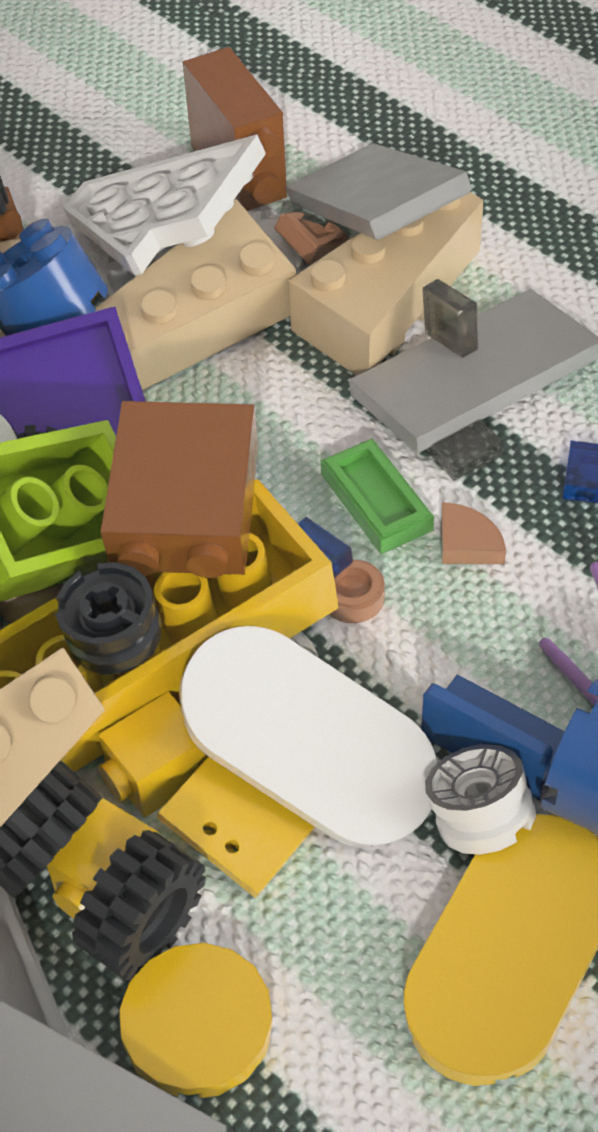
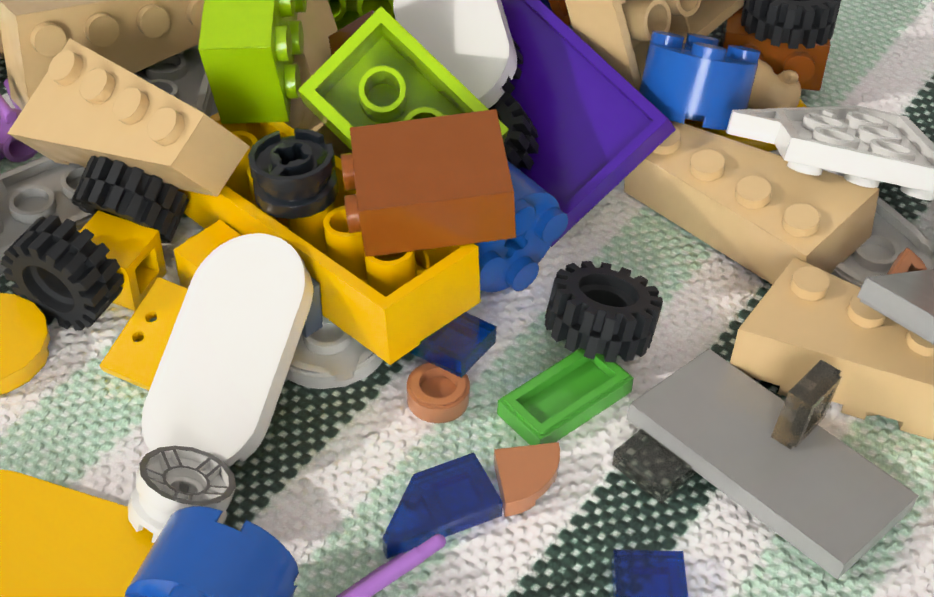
camera: 75 degrees right, 5 degrees down
blue panel [421,674,565,800] -> none
none -> clear blue tile [382,453,503,559]
none -> black tyre [545,261,663,362]

